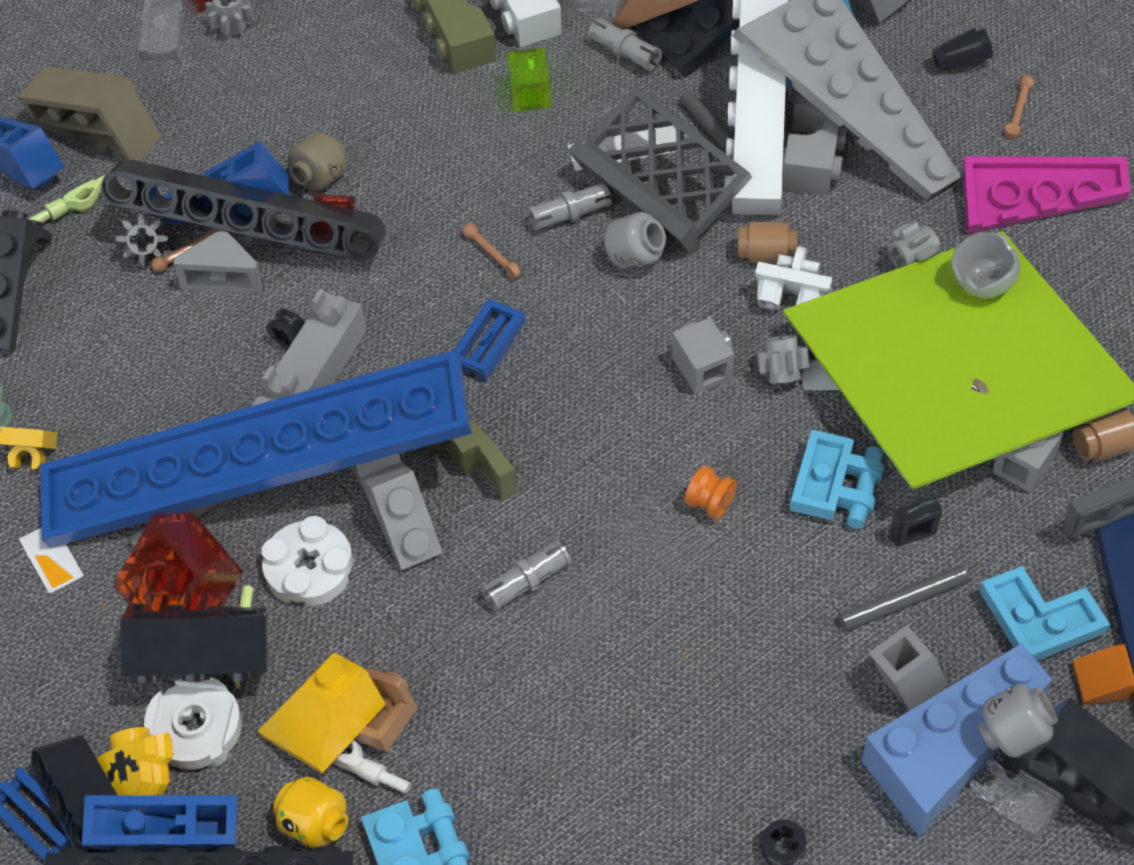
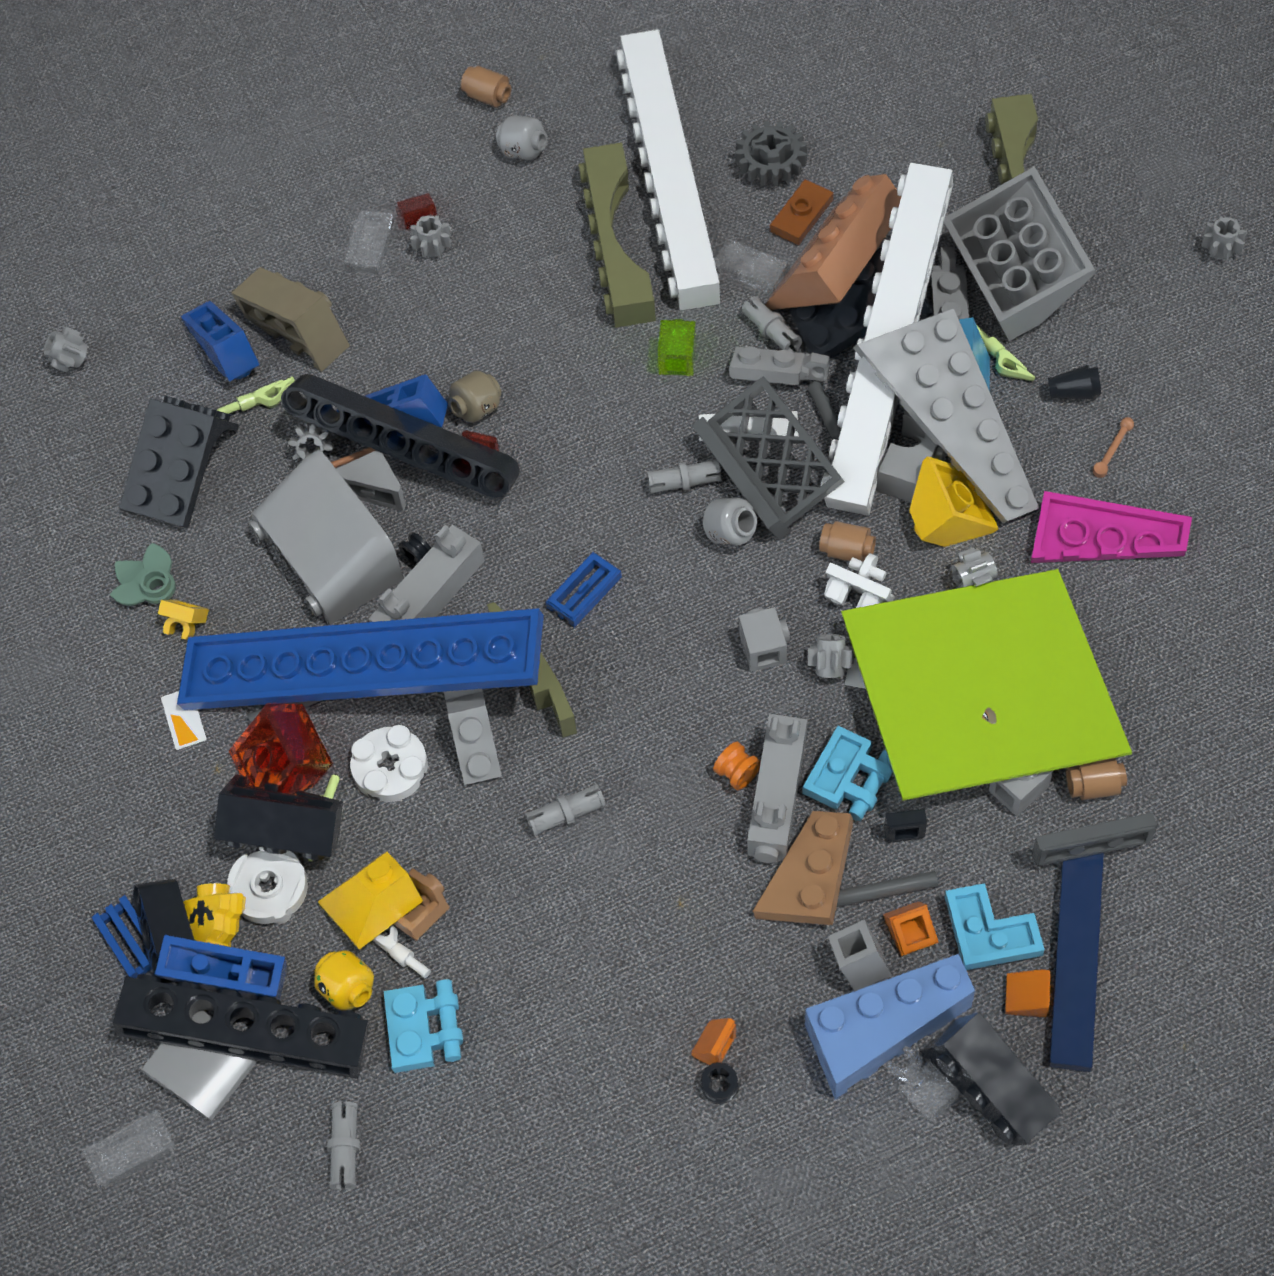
camera: 15 degrees right, 5 degrees up
nougat hinge [462,223,521,280] -> none
light grey hair [951,232,1020,299] -> none
light grey head [978,683,1058,758] -> none
none -> light grey windscreen [249,449,403,625]
none -> orange slope [692,1018,736,1065]
none -> light grey hinge [729,346,830,385]
none -> light grey brick [747,714,807,863]
none -> medium nougat wing [752,811,854,925]
none -> orange slope [883,902,939,956]
none -> yellow slope [909,456,999,547]
none -> yellowish green hand [977,325,1035,381]

